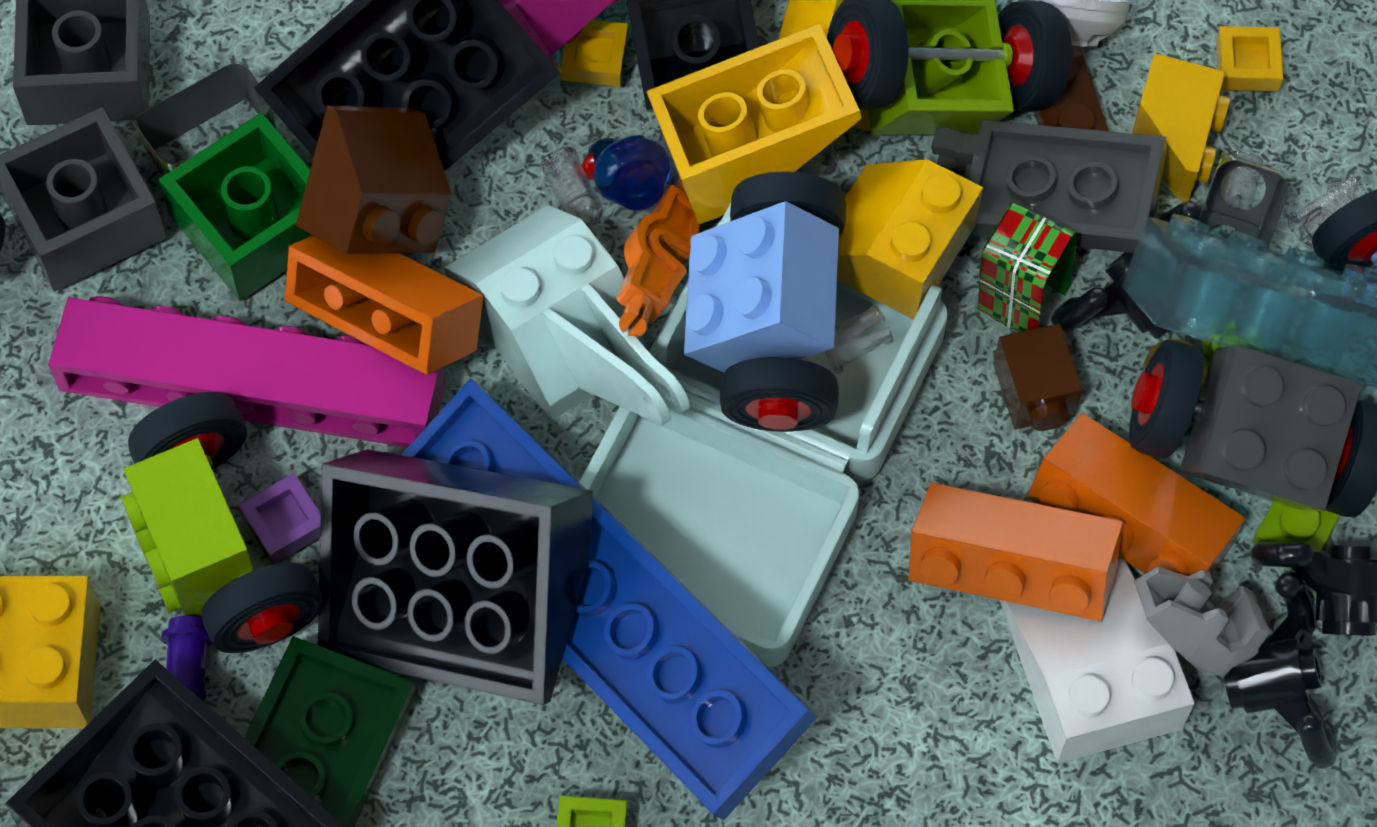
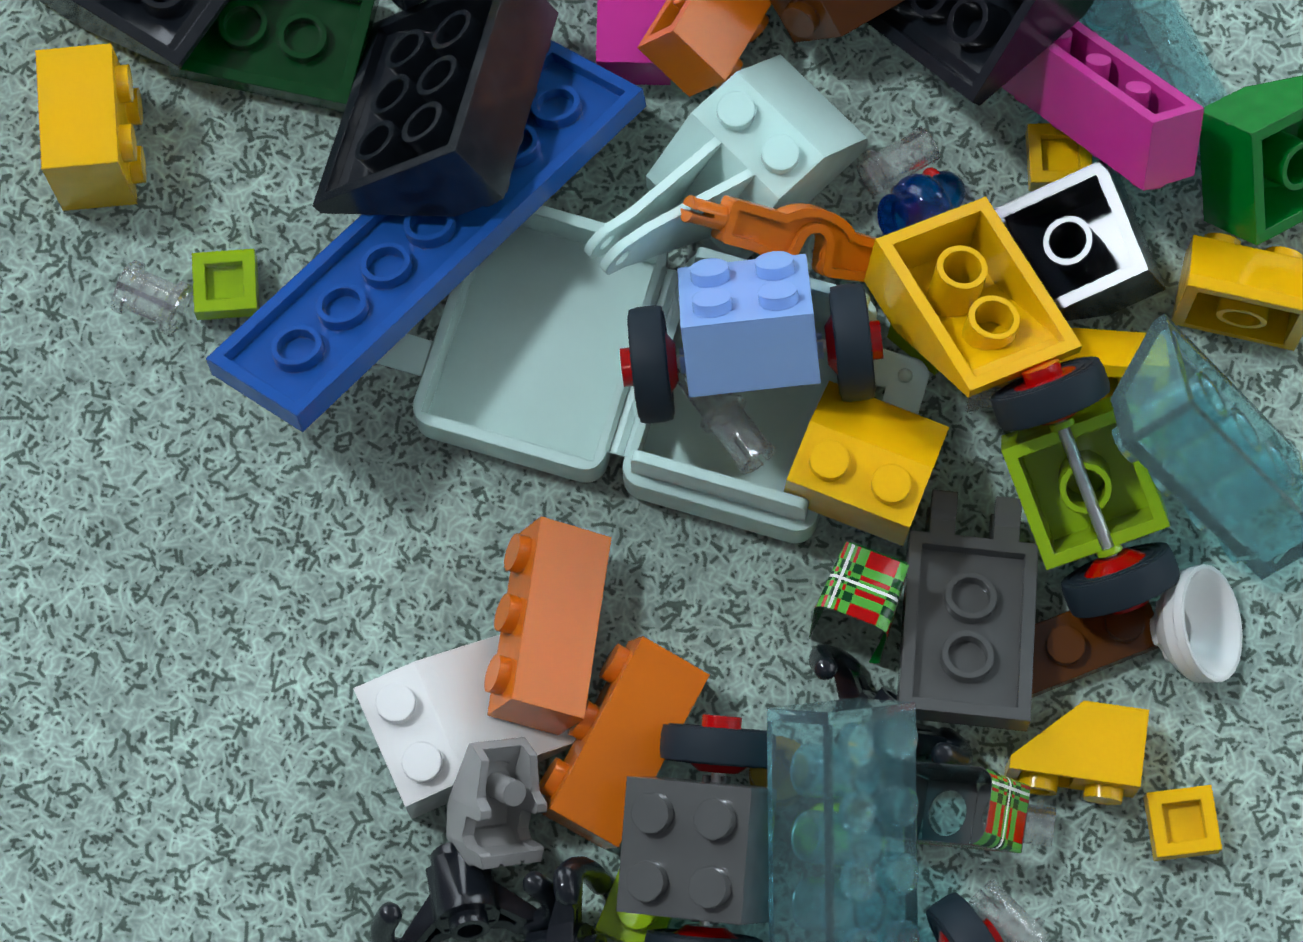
camera: 85 degrees right, 10 degrees up
reddish brown brick [993,324,1083,431] -> none

